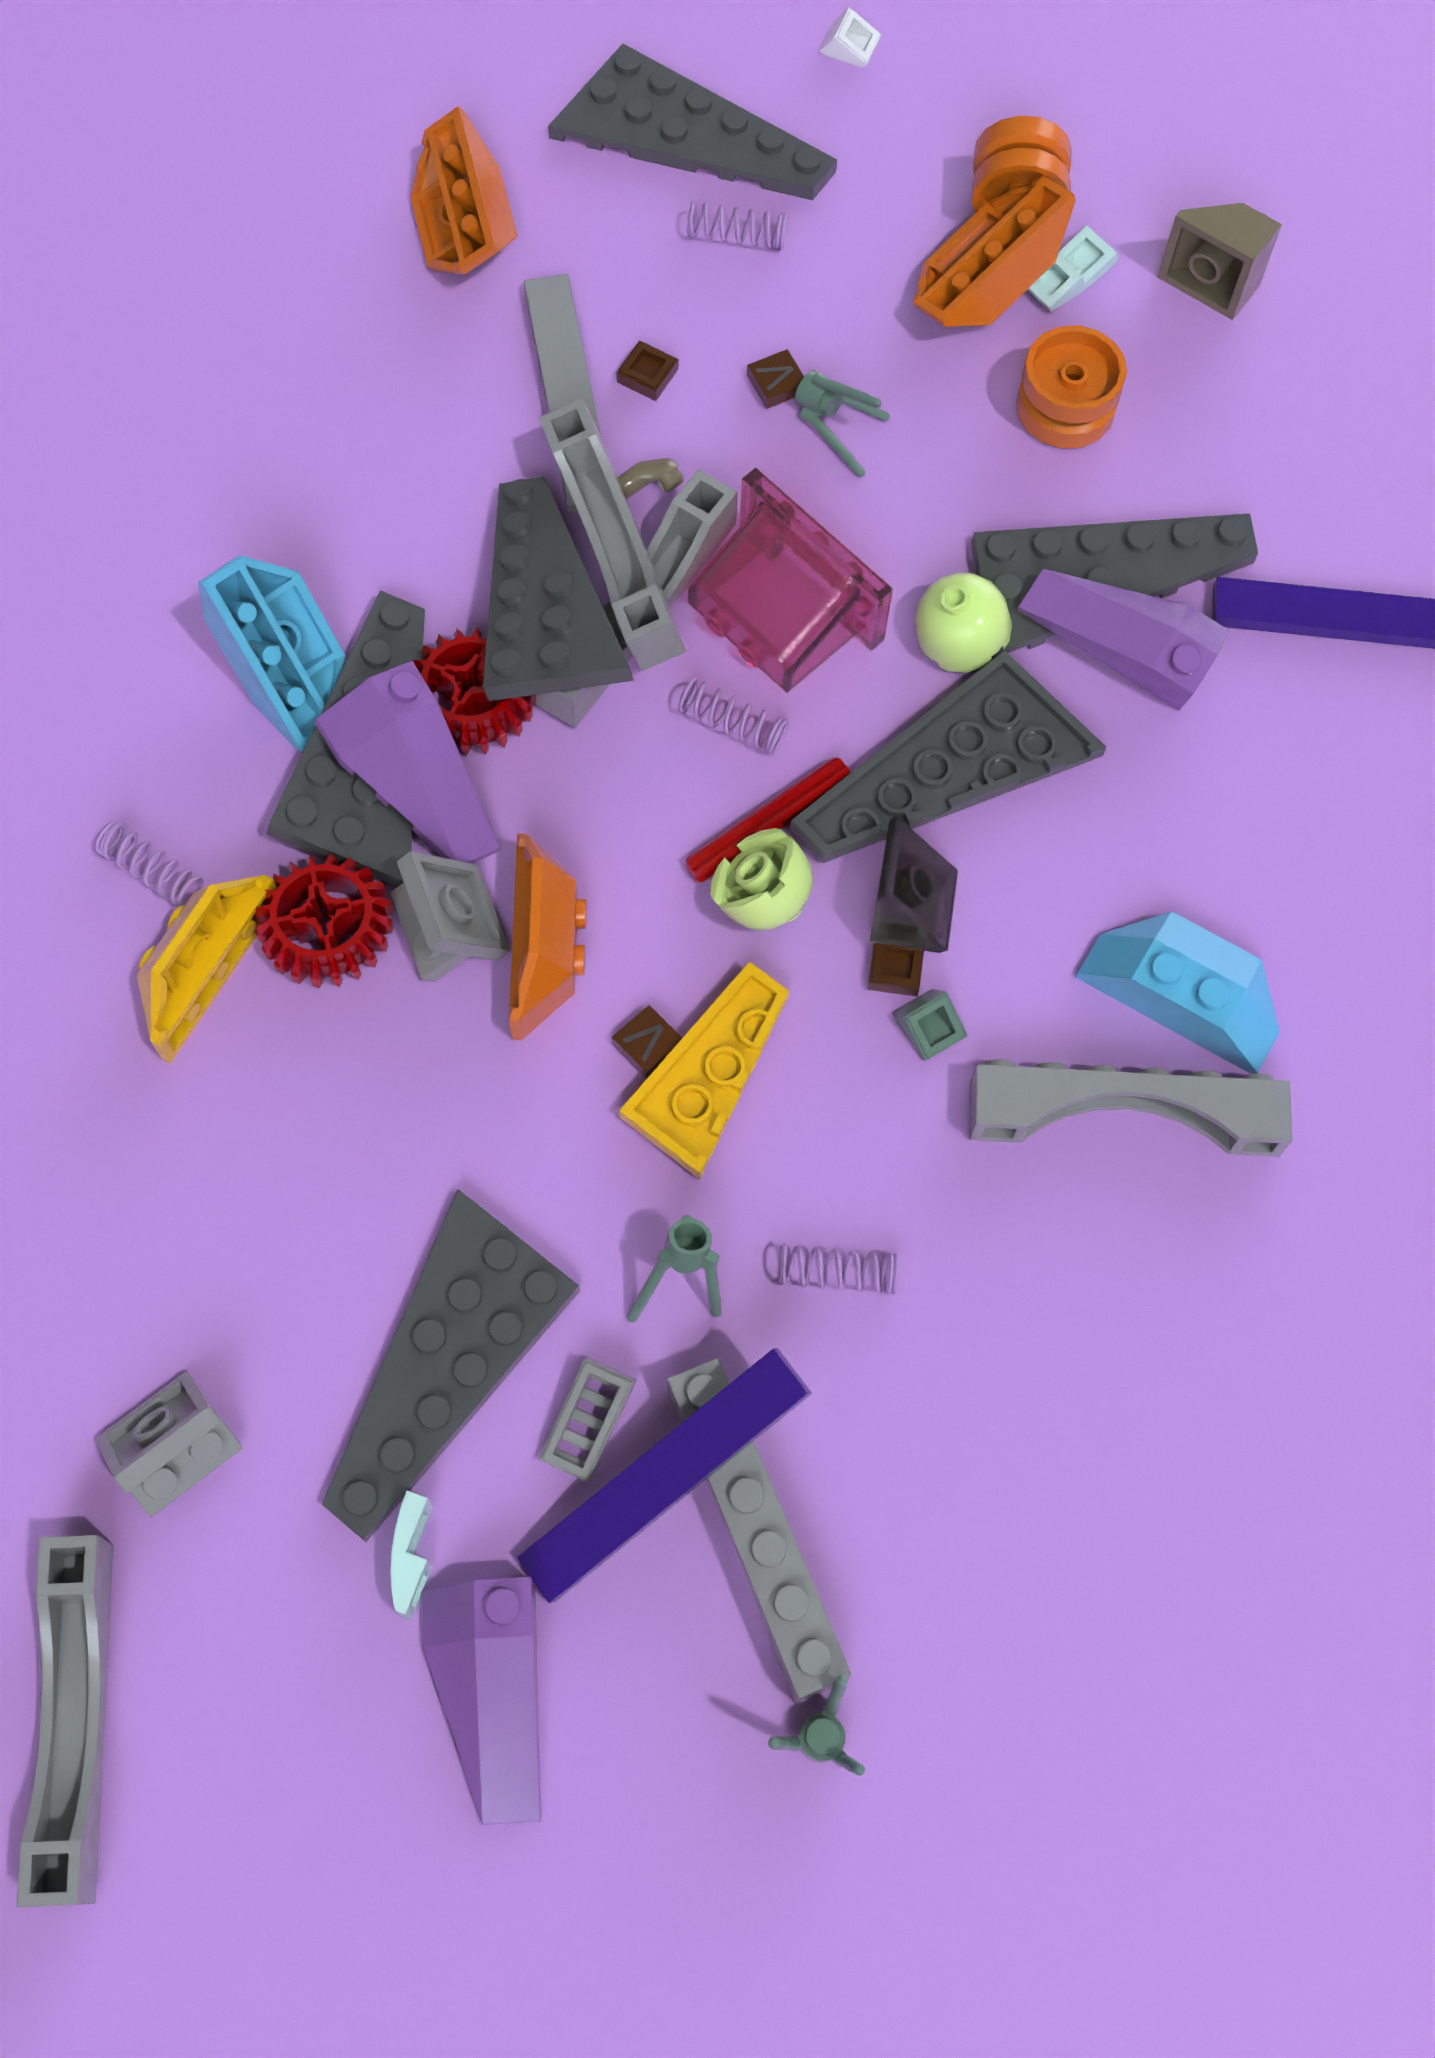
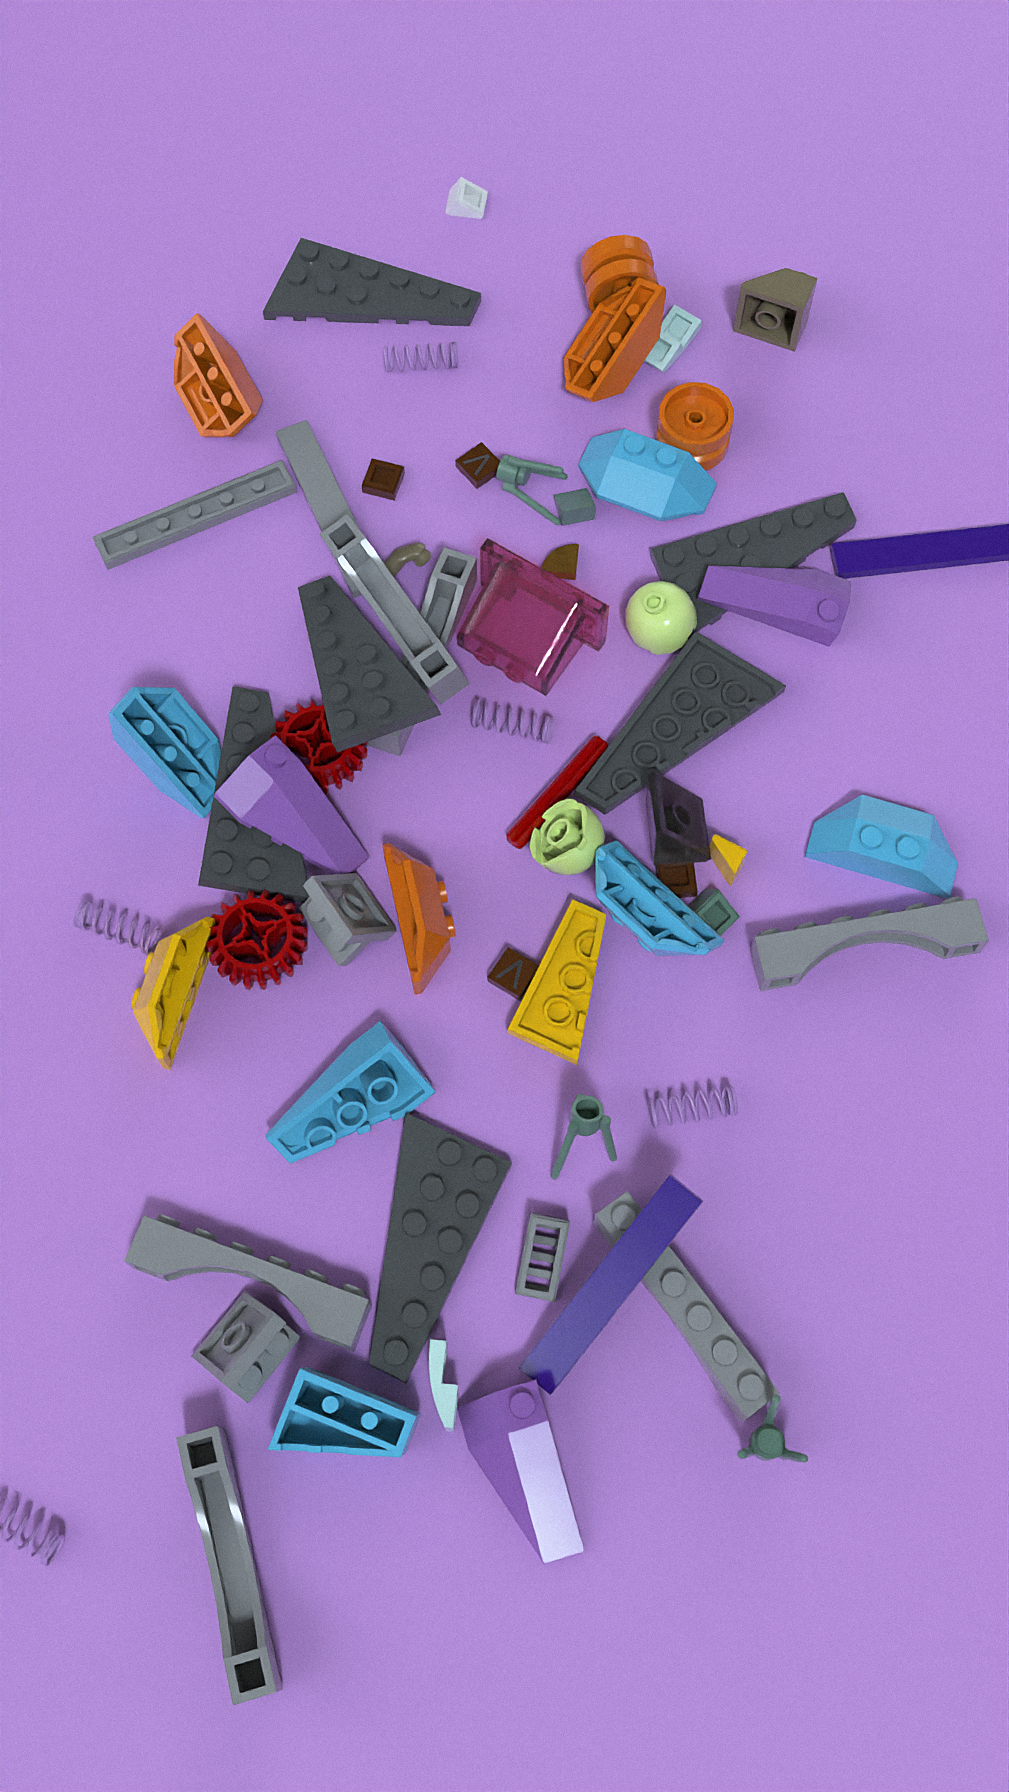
camera: 10 degrees left, 0 degrees up
none -> light grey tile [93,460,297,570]
none -> light grey arch [124,1214,372,1352]
none -> medium azure wedge [265,1021,435,1164]
none -> medium azure wedge [268,1367,421,1458]
none -> pearl gold tile [541,544,579,580]
none -> sand green slope [554,488,596,526]
none -> medium azure wedge [578,429,717,521]
none -> medium azure wedge [595,840,725,956]
none -> yellow slope [708,834,748,886]

